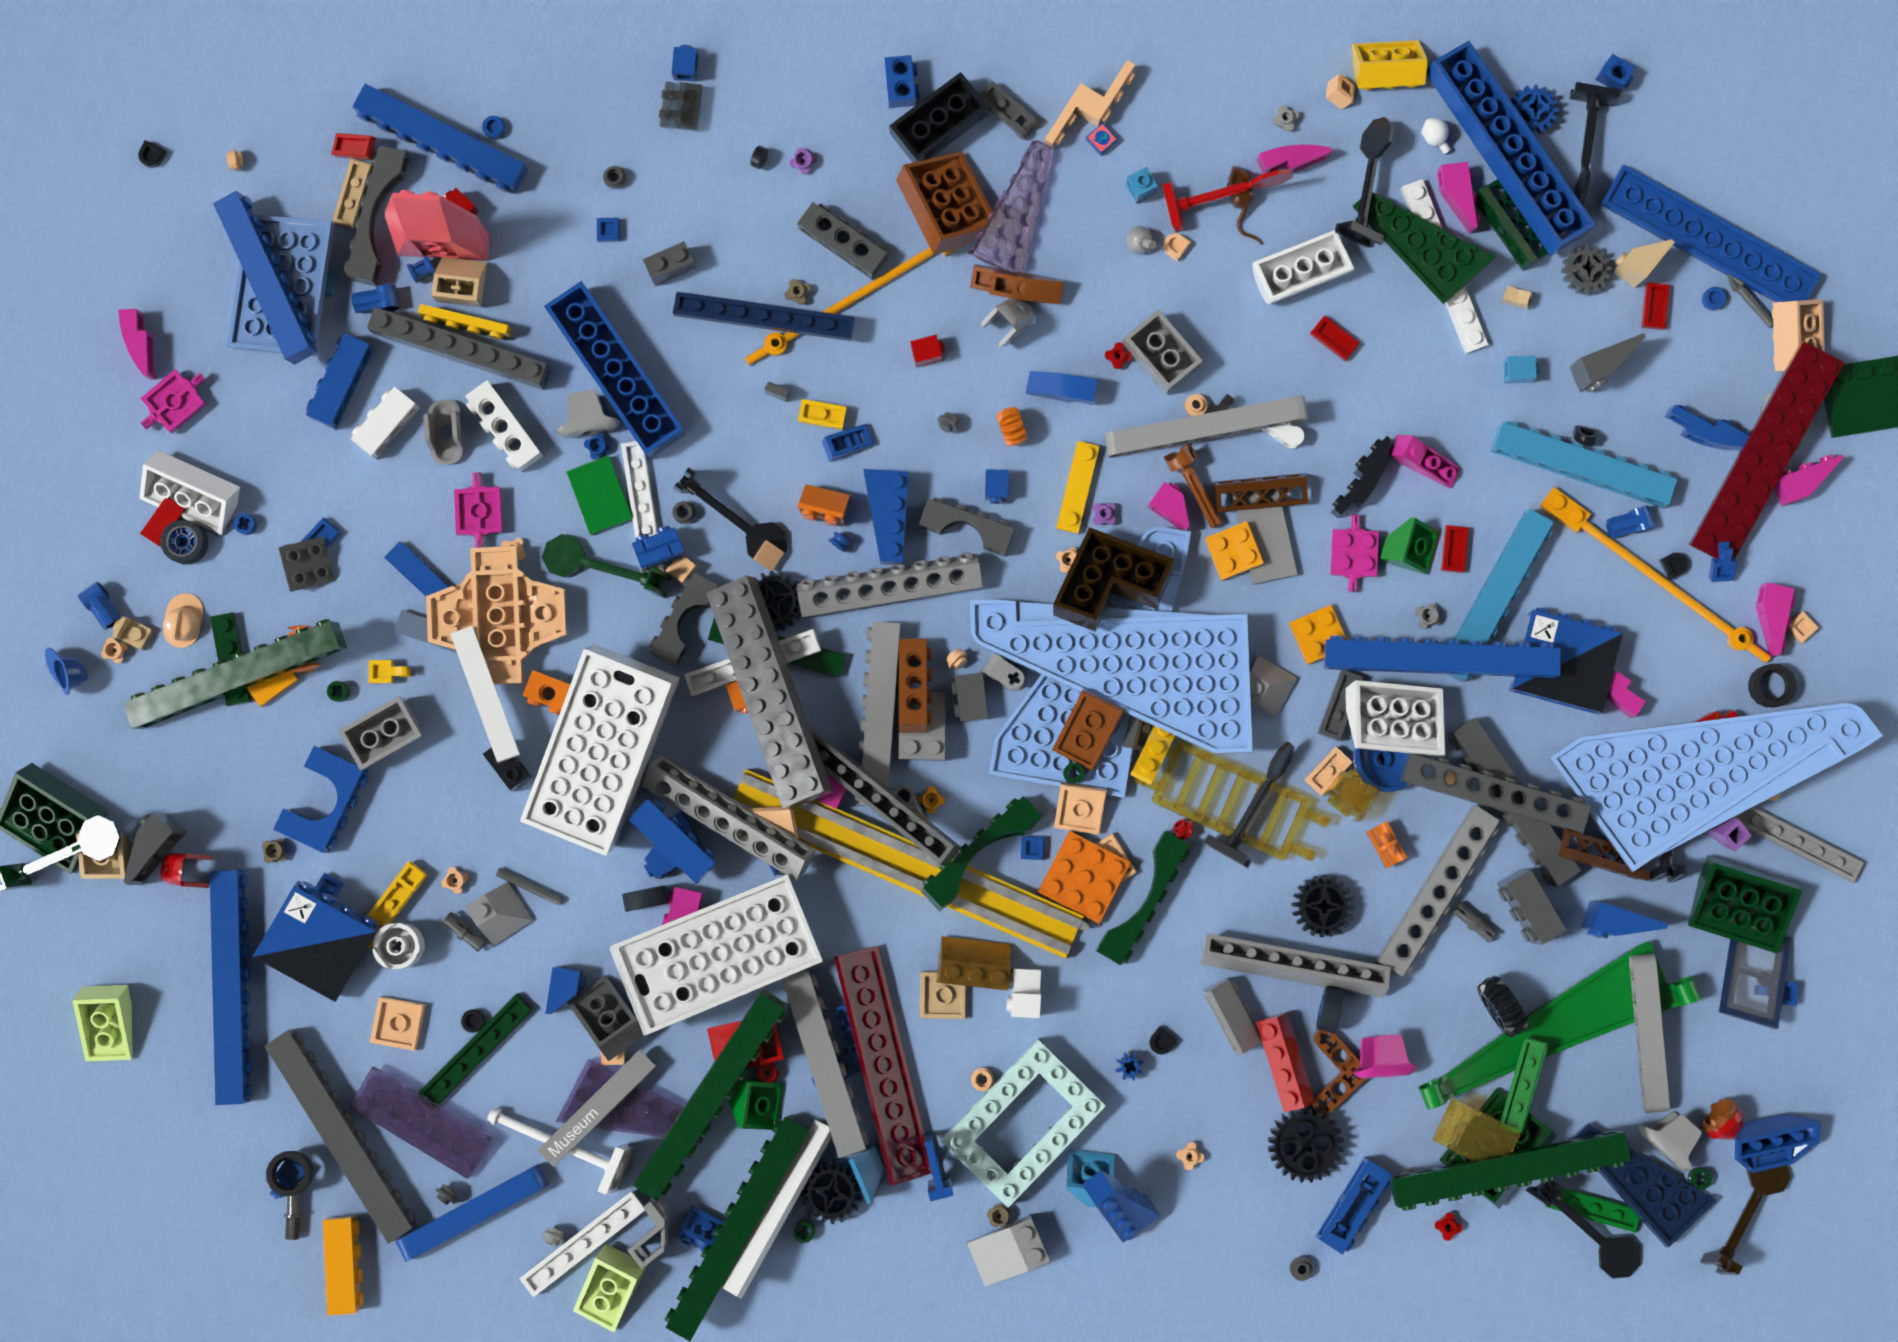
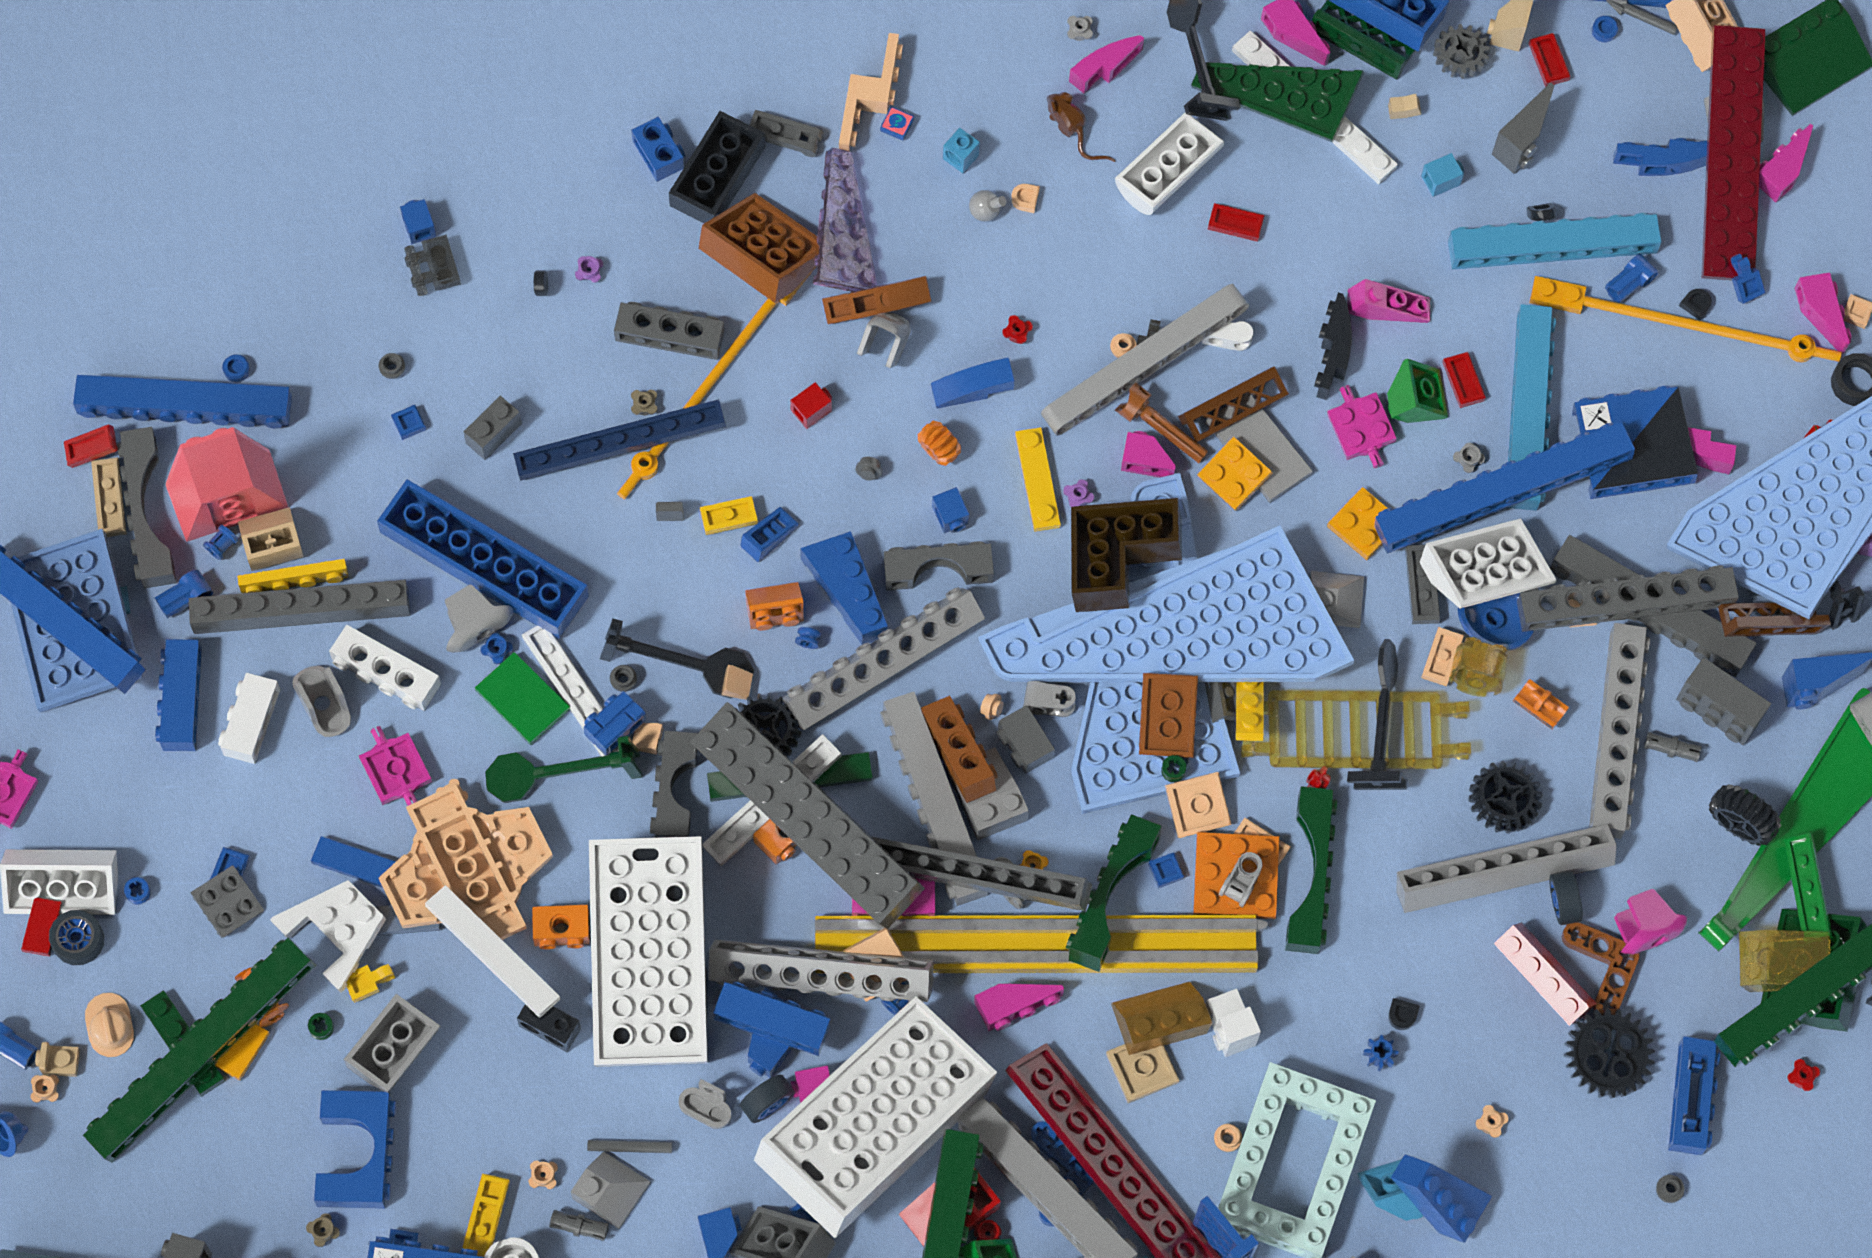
camera: 25 degrees left, 15 degrees down
light nougat plate [1056,547,1078,573] -> none
light grey brick [1122,309,1203,395] -> none
red piece [1162,169,1293,232] -> none
light grey slope [1202,978,1261,1056] -> none
none -> white wing [270,880,386,993]
none -> light grey bracket [679,1079,731,1129]
none -> dark pink slope [974,983,1064,1031]
none -> light grey piece [1218,852,1262,908]

